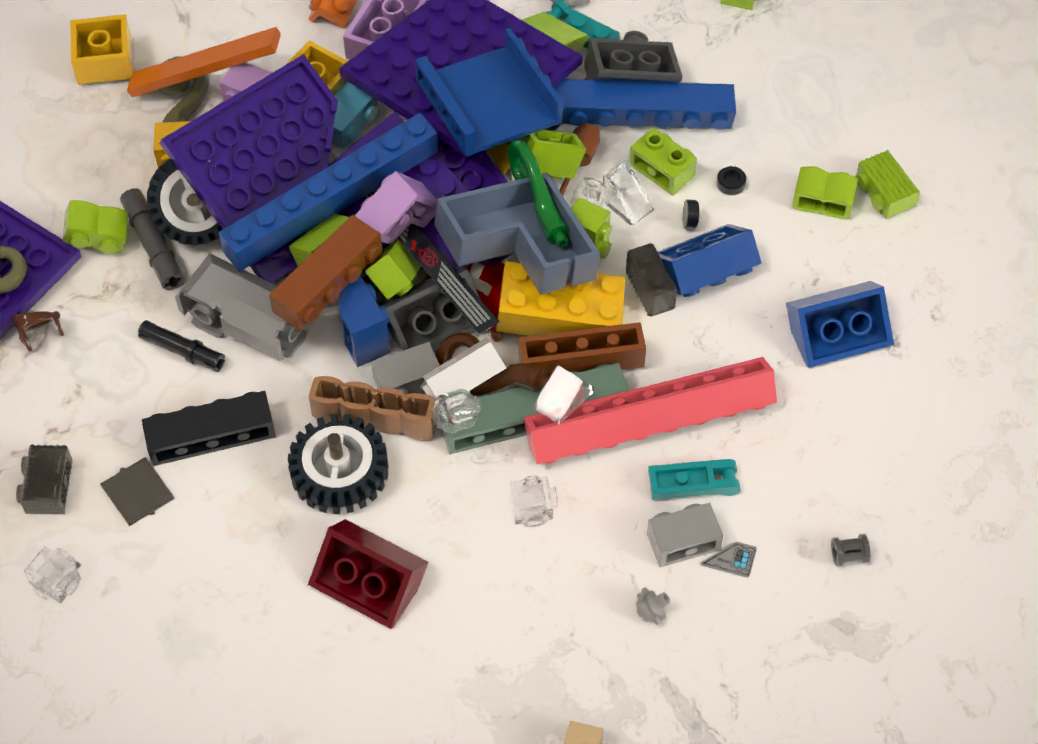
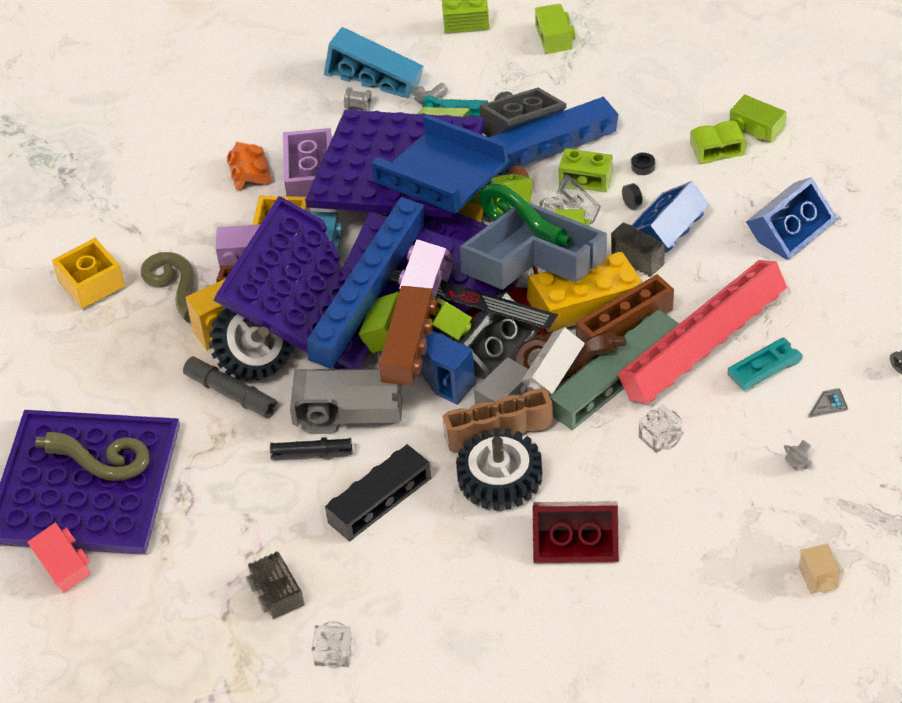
camera: 25 degrees left, 10 degrees down
reddish brown piece [11,311,64,352] -> none
lime brick [62,200,128,254] -> none
clear smoke piece [100,457,174,526] -> none
orange tile [127,27,281,97] -> none
clear head [431,389,481,434] -> none
clear slope [534,366,595,424] -> none
light grey brick [647,502,723,567] -> none

